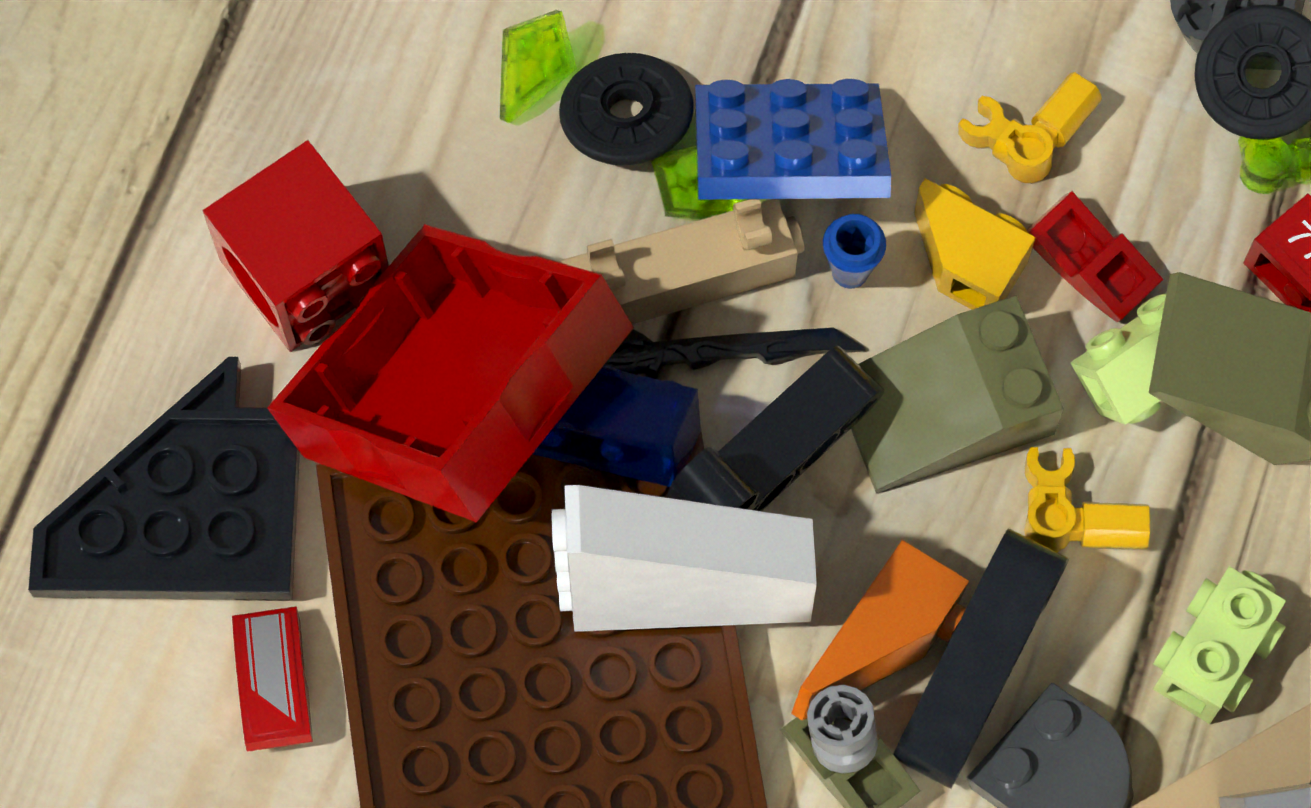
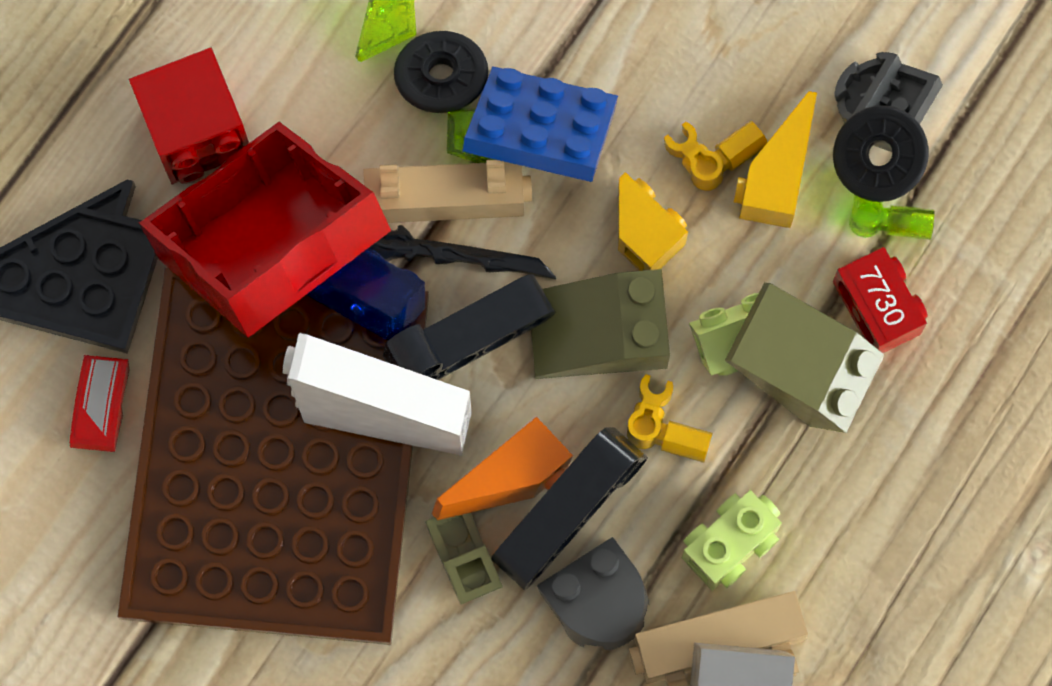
camera: 15 degrees right, 5 degrees up
light grey wheel [807,685,878,774] -> none
blue cone [823,214,886,289] -> none
red slope [1027,191,1164,322] -> none
none -> yellow slope [733,91,817,228]

